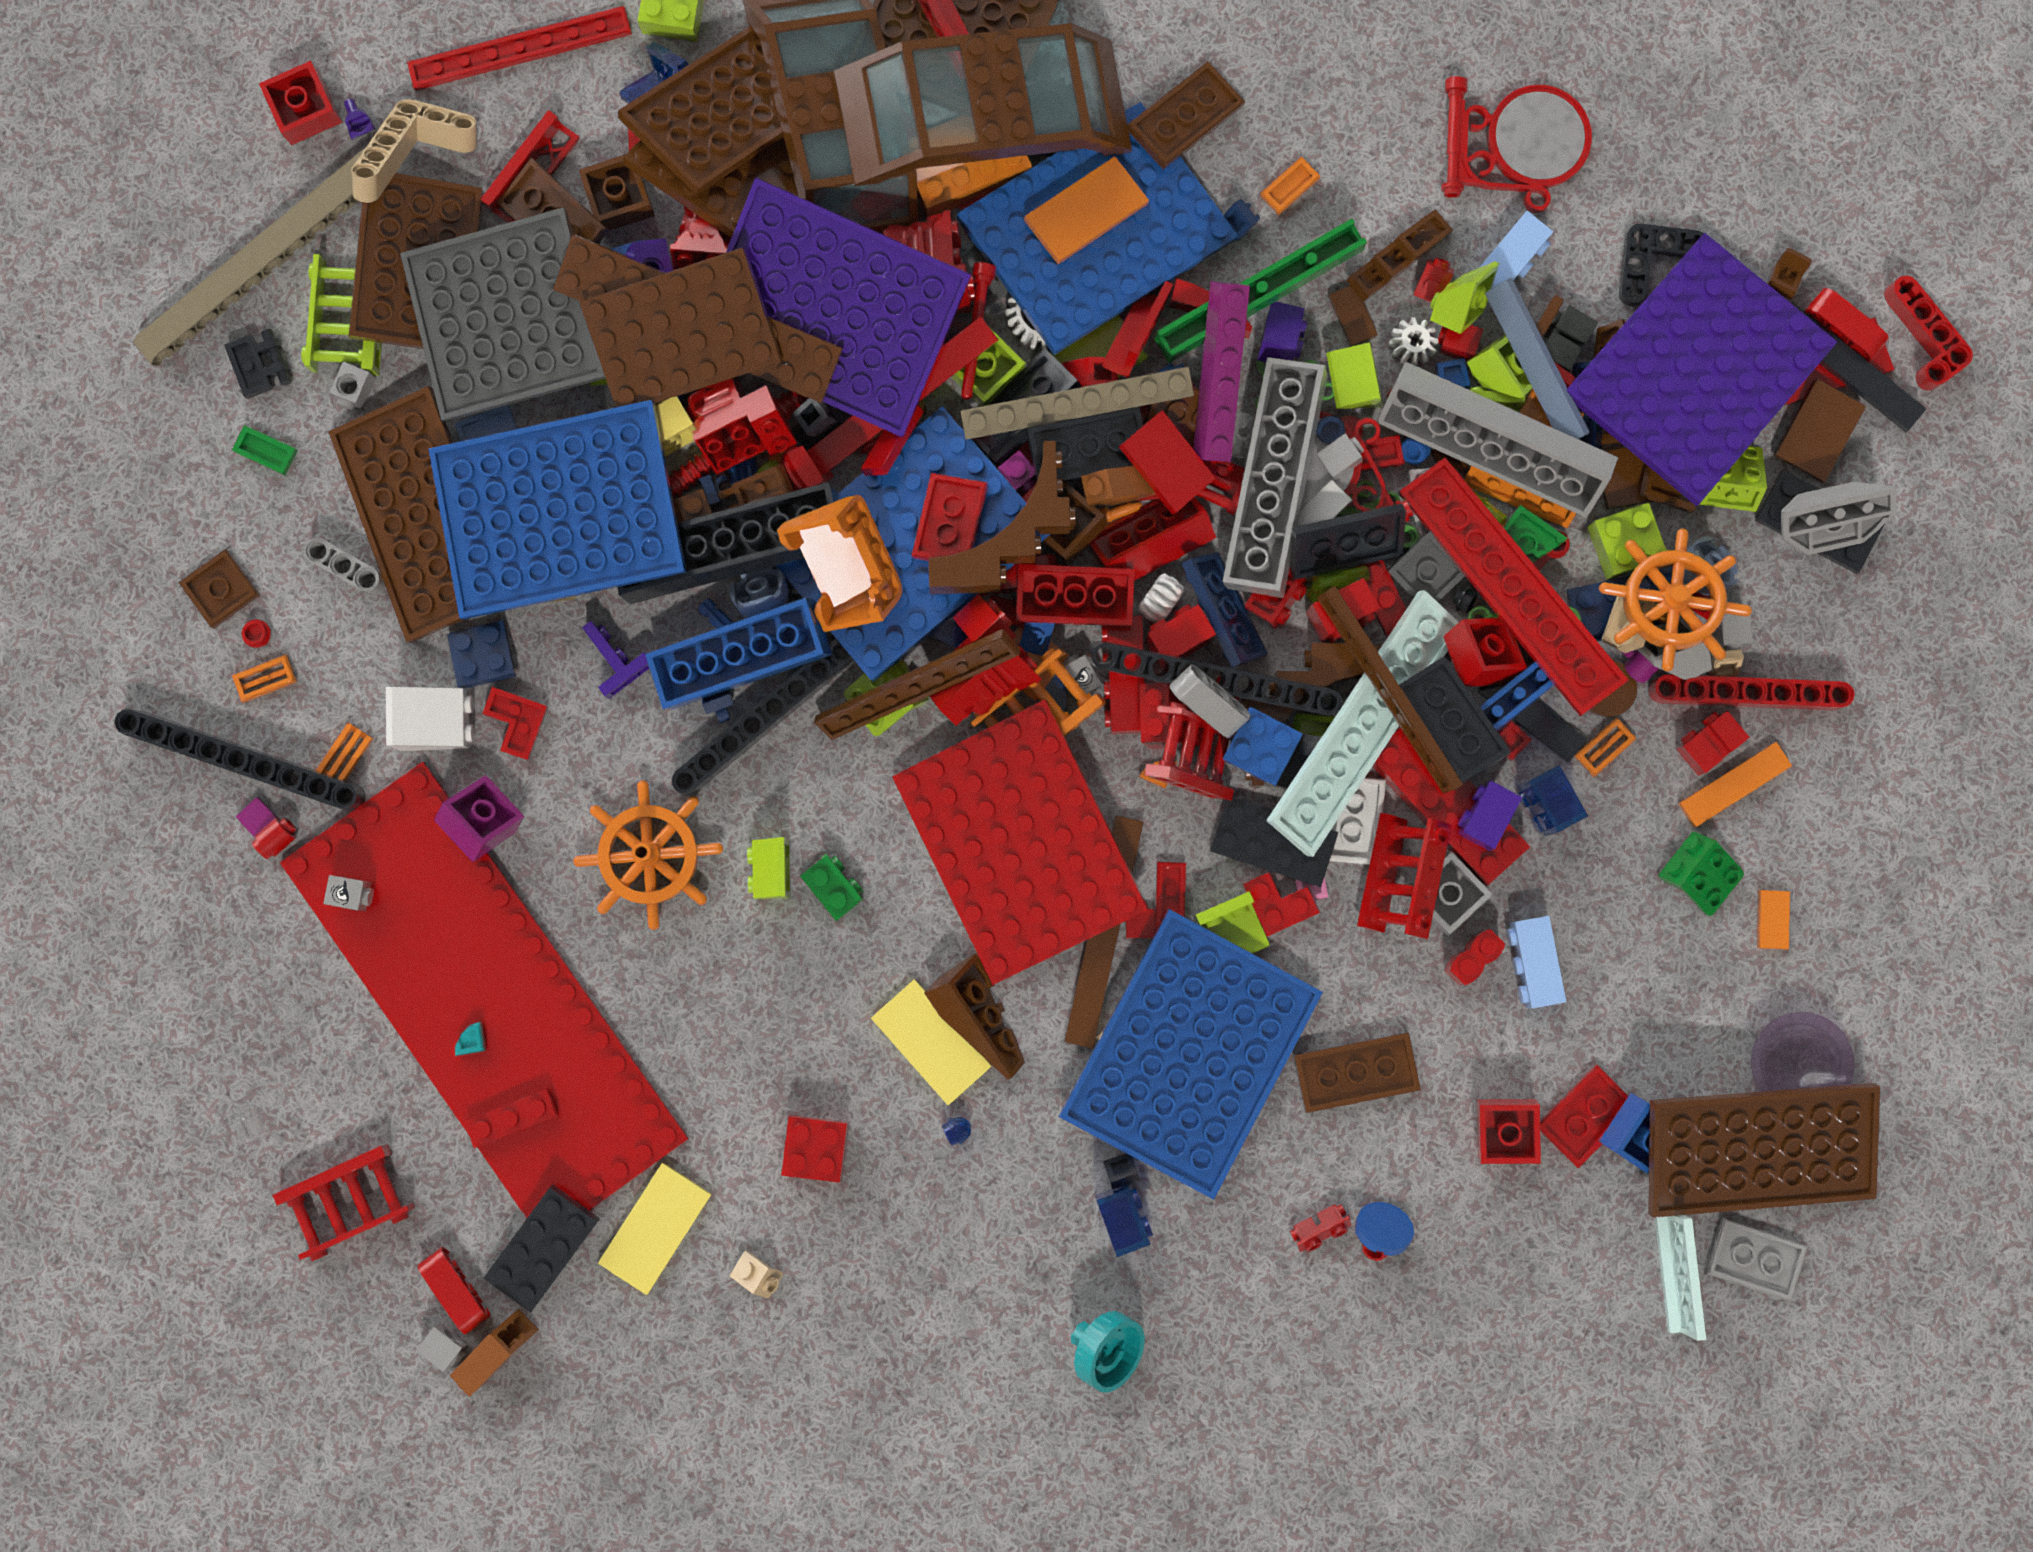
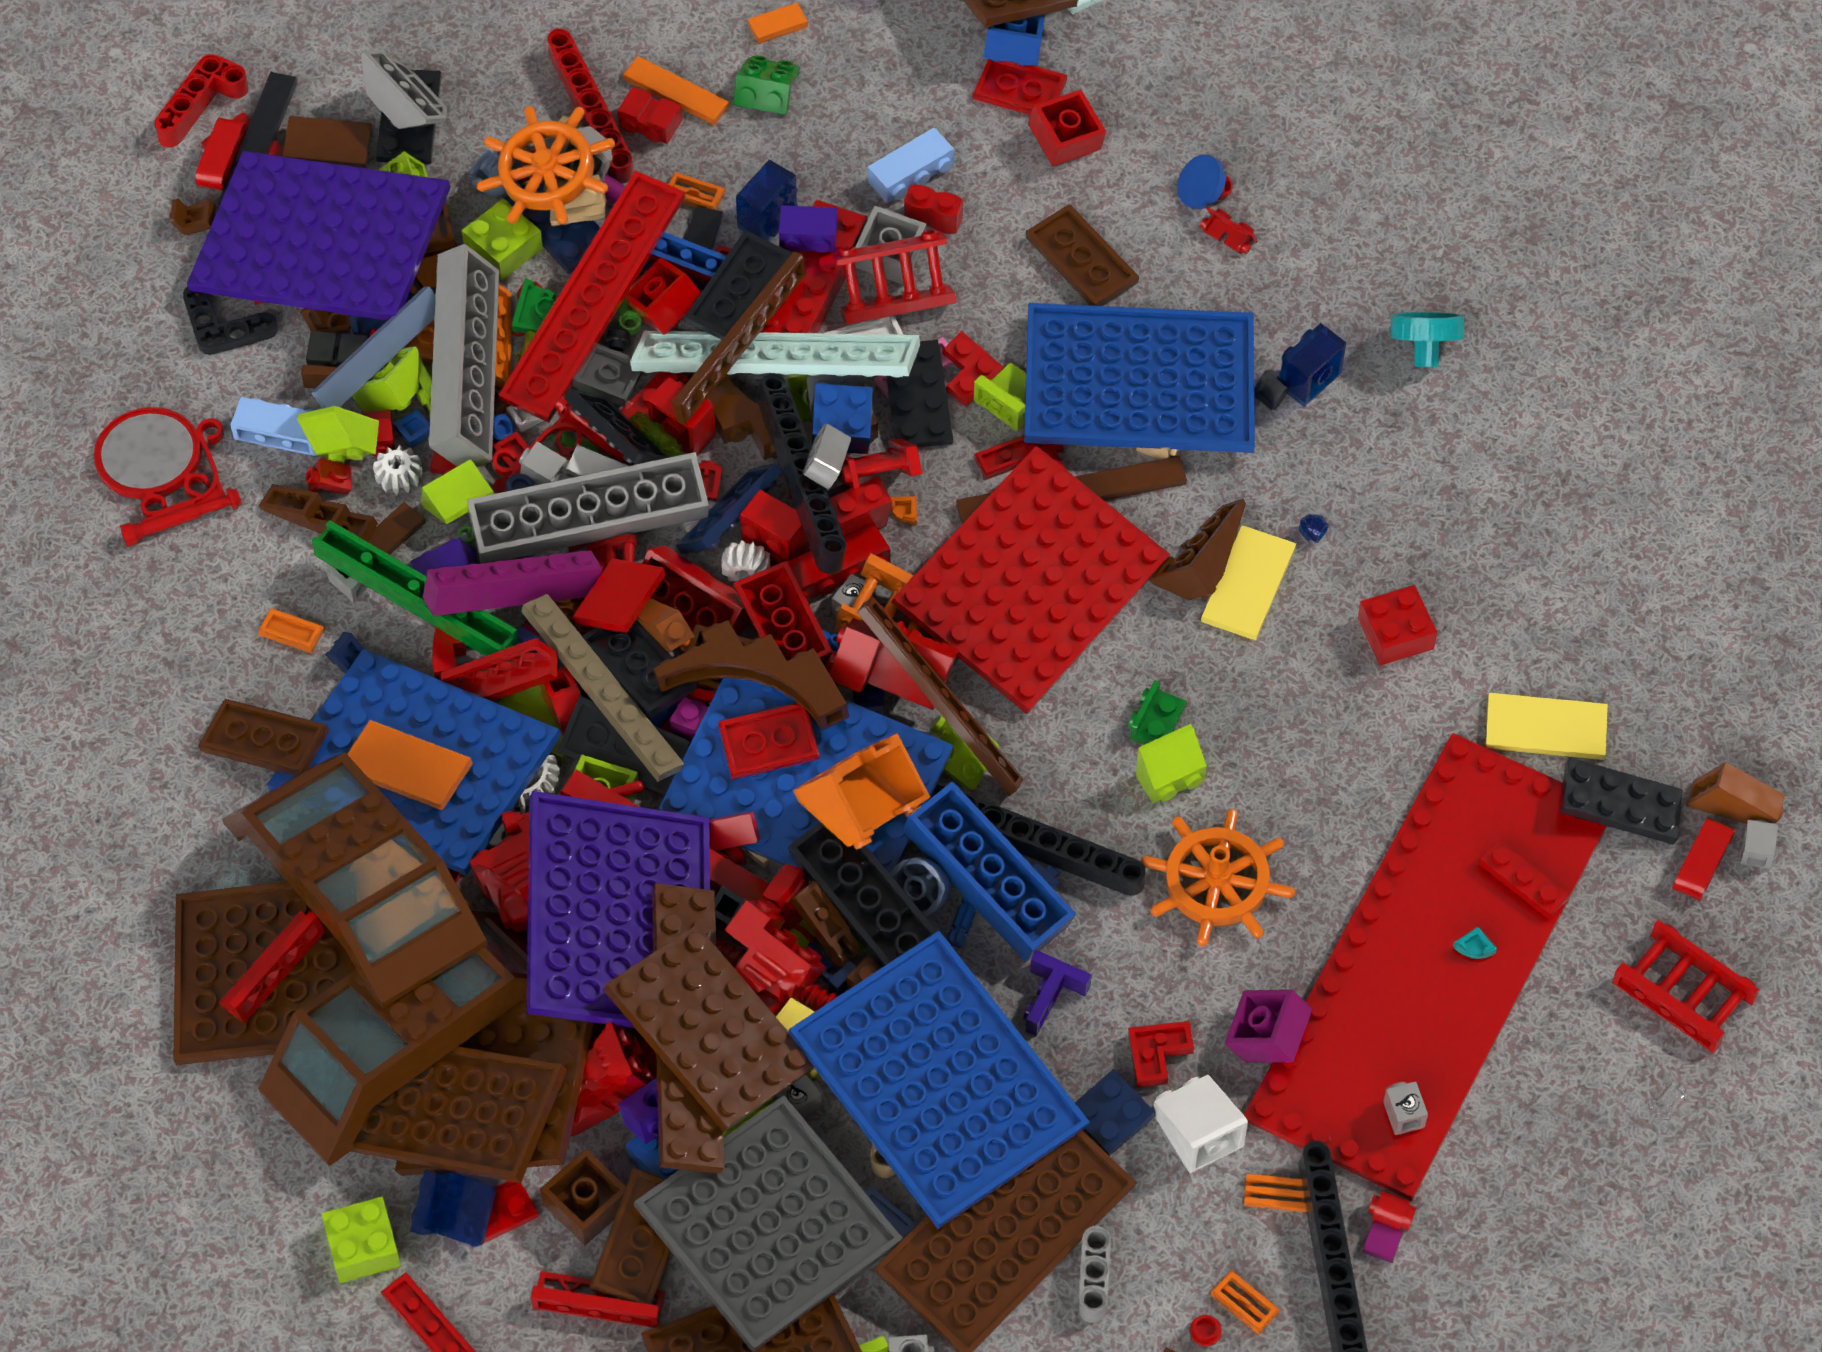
camera: 115 degrees left, 25 degrees down
tan bracket [730,1251,783,1298] -> none

